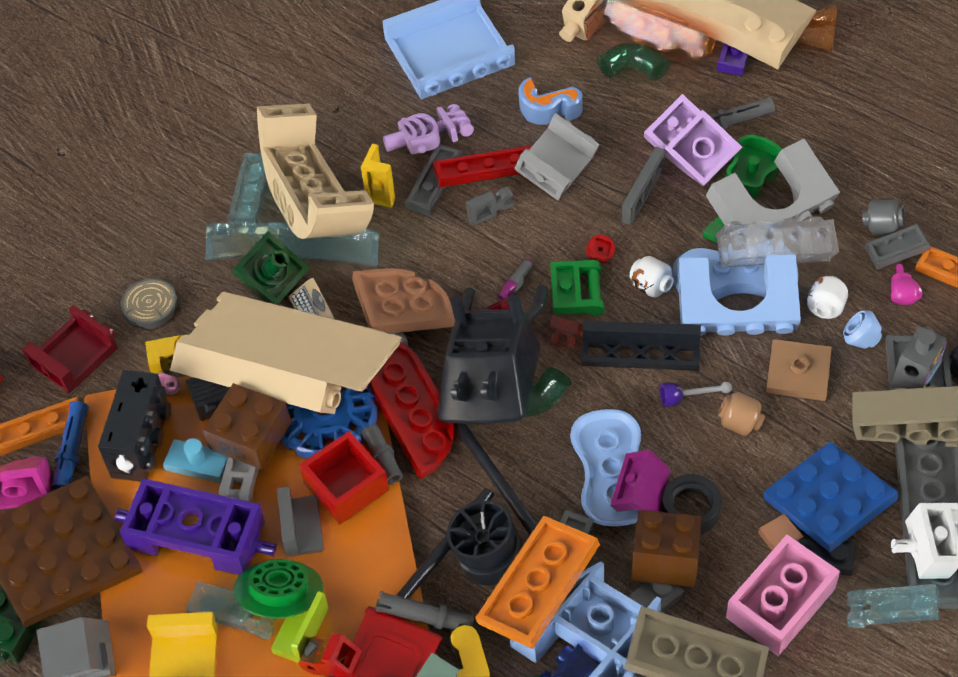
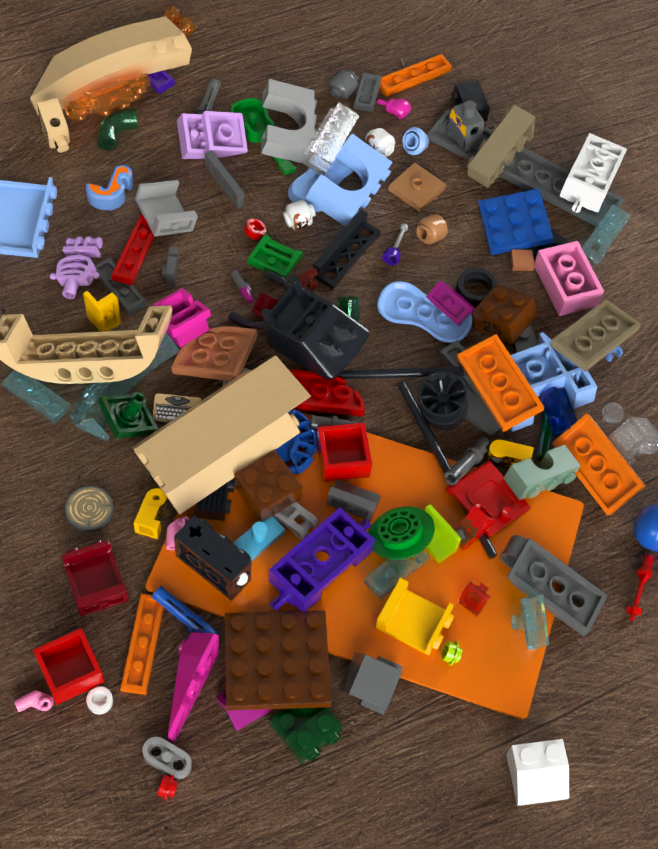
camera: 70 degrees left, 5 degrees up
none -> dark pink plate [153,288,211,347]

